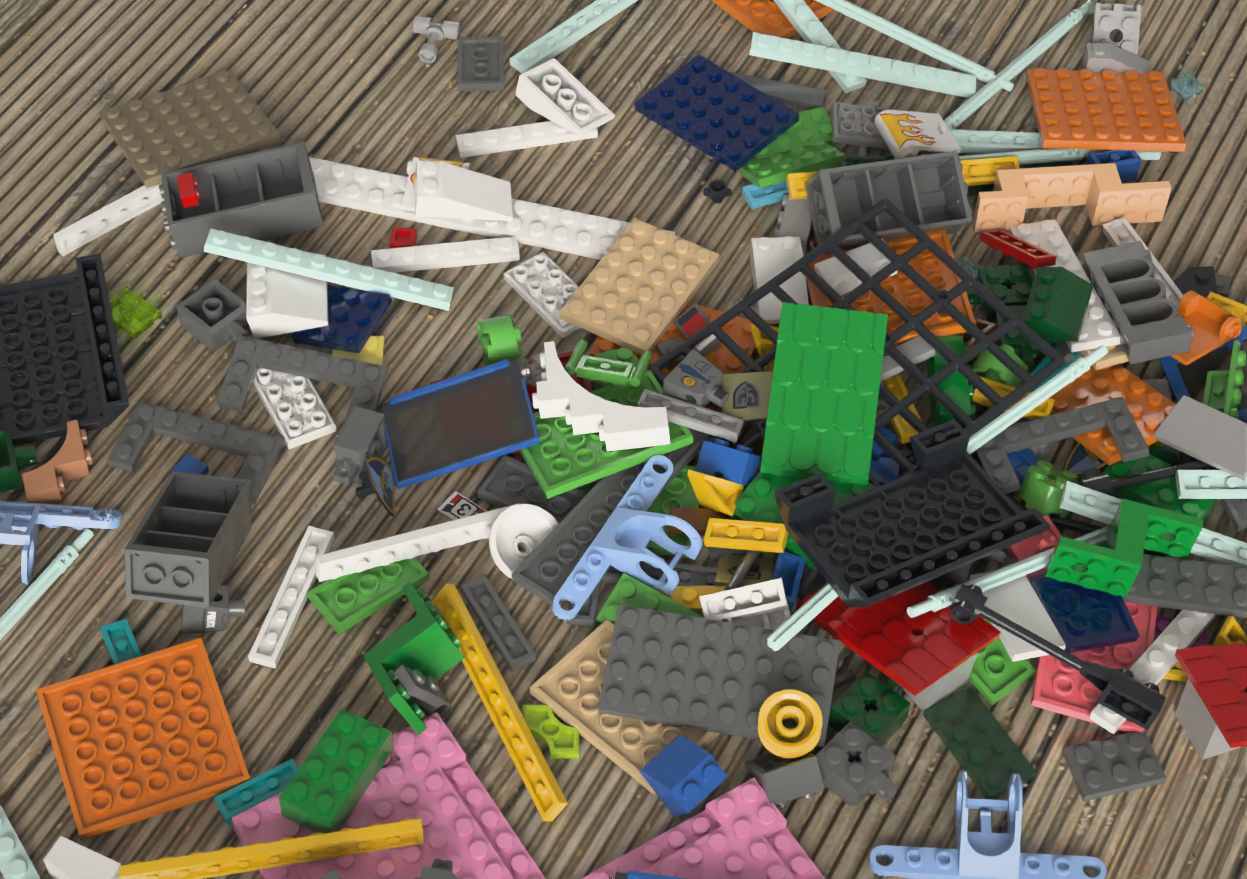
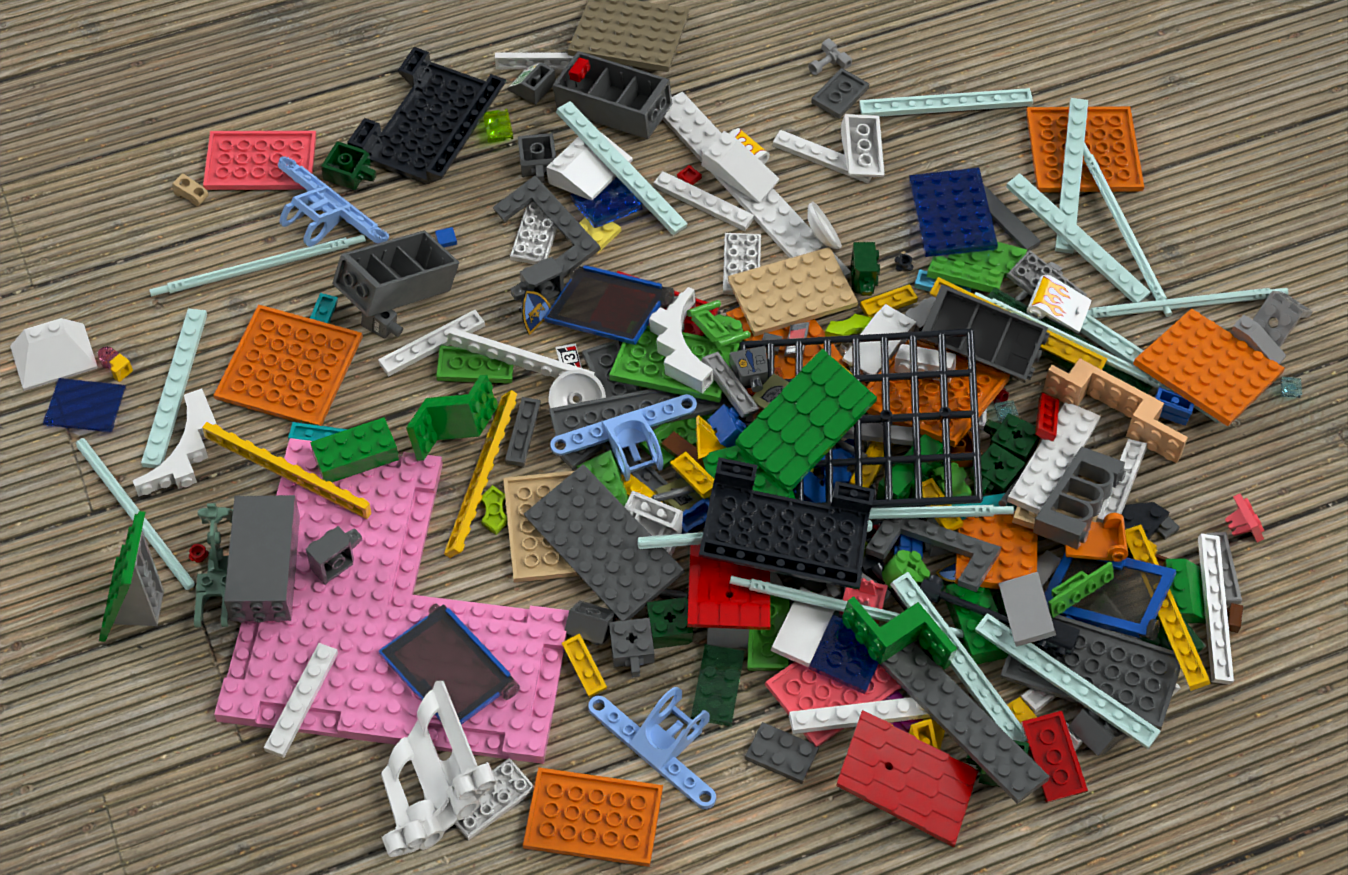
camera: 40 degrees right, 5 degrees up
nougat arch [22,420,93,505] -> none
dark grey plate [107,402,285,504] -> none
dark grey plate [394,665,452,719] -> none
bright green brick [477,314,524,366] -> none
blue slope [639,734,728,816] -> none
yellow wheel [758,690,823,759] -> none
black bar [949,584,1166,730] -> none
dark green slope [1022,267,1093,342] -> none
none -> dark grey slope [507,62,555,105]
none -> yellow plate [562,634,607,698]
none -> white dish [808,202,842,250]
none -> lime tile [825,314,872,337]
none -> dark green hinge [850,242,880,296]
none -> yellow plate [860,284,918,318]

